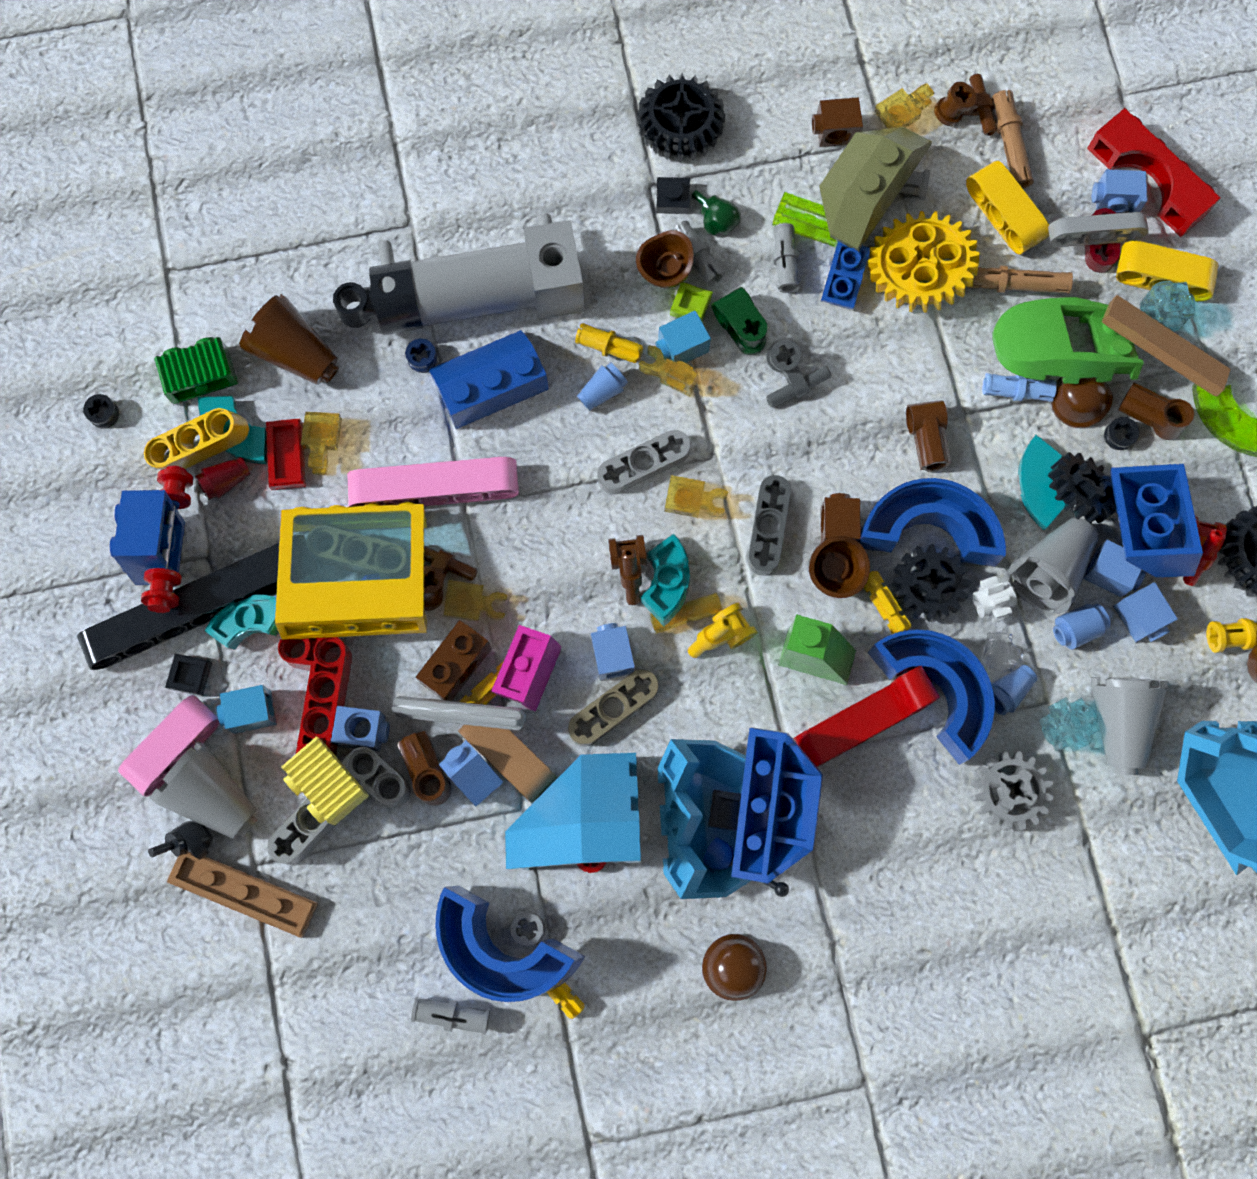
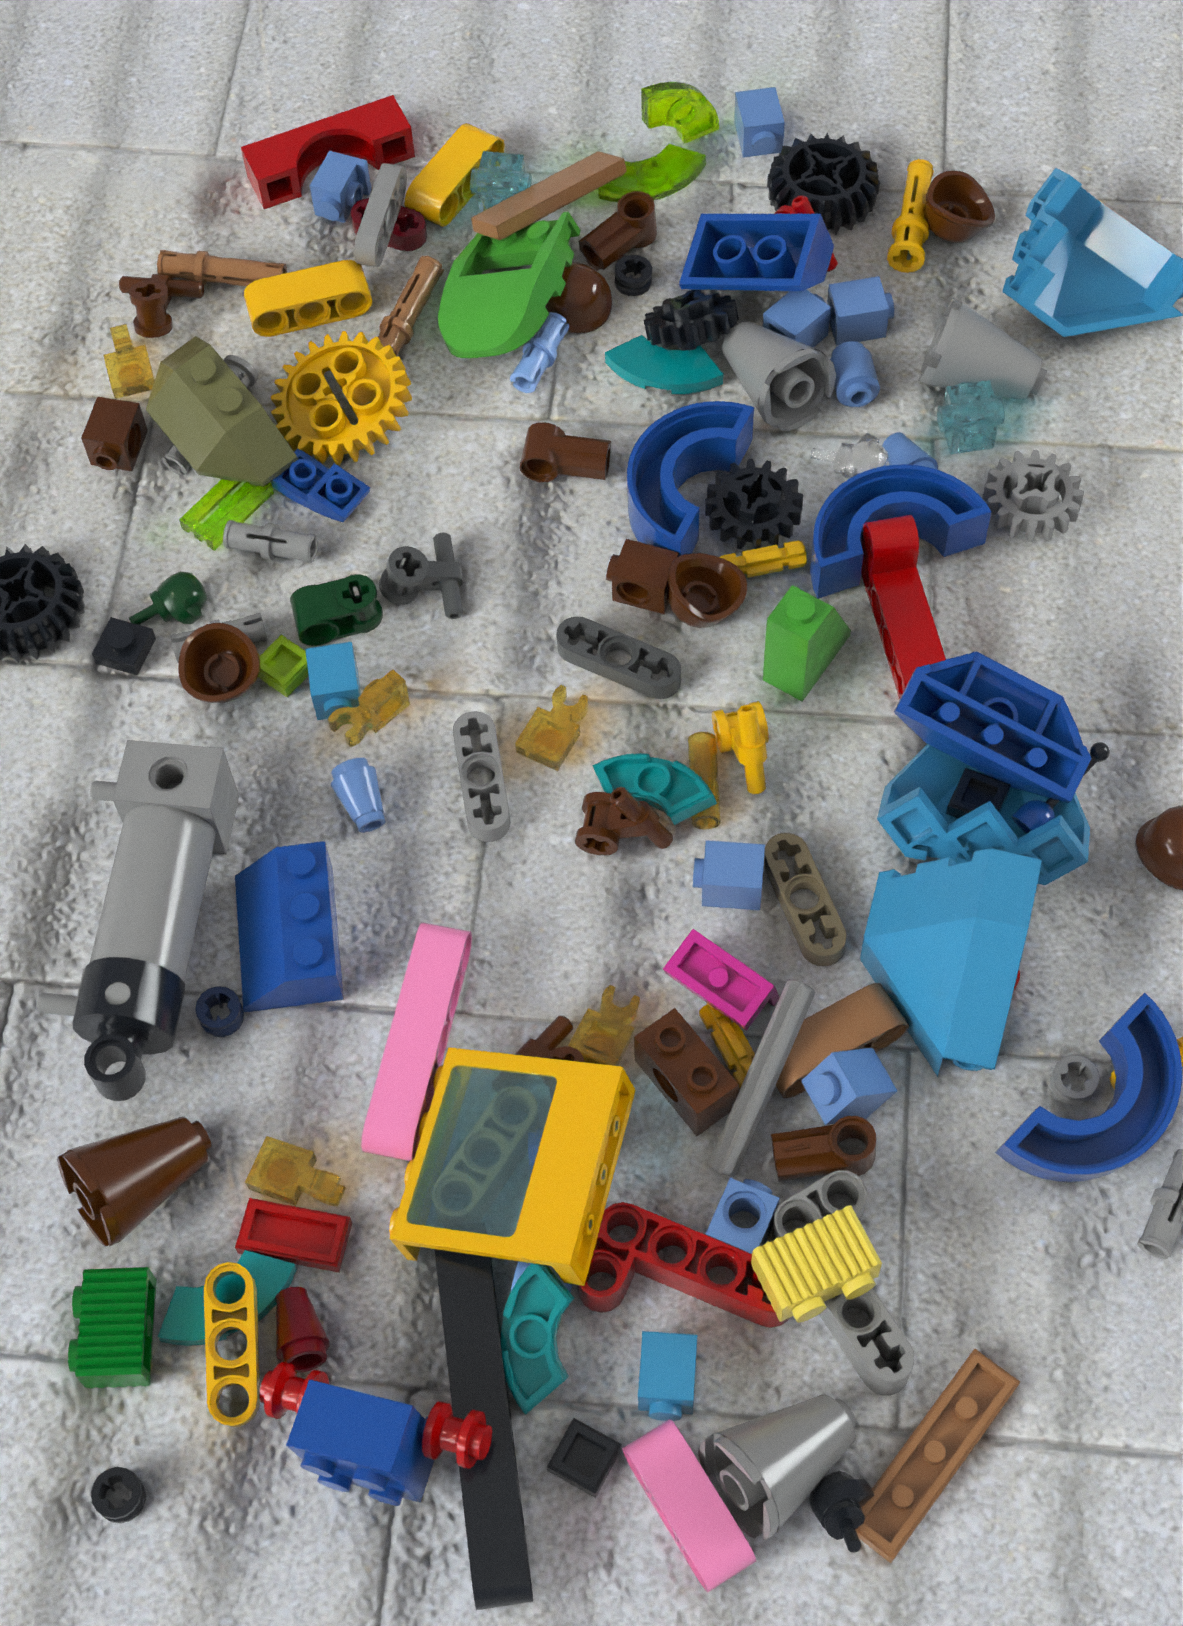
camera: 70 degrees left, 15 degrees down
yellow axle [575,323,643,363] -> none
white gear [972,576,1017,623] -> none

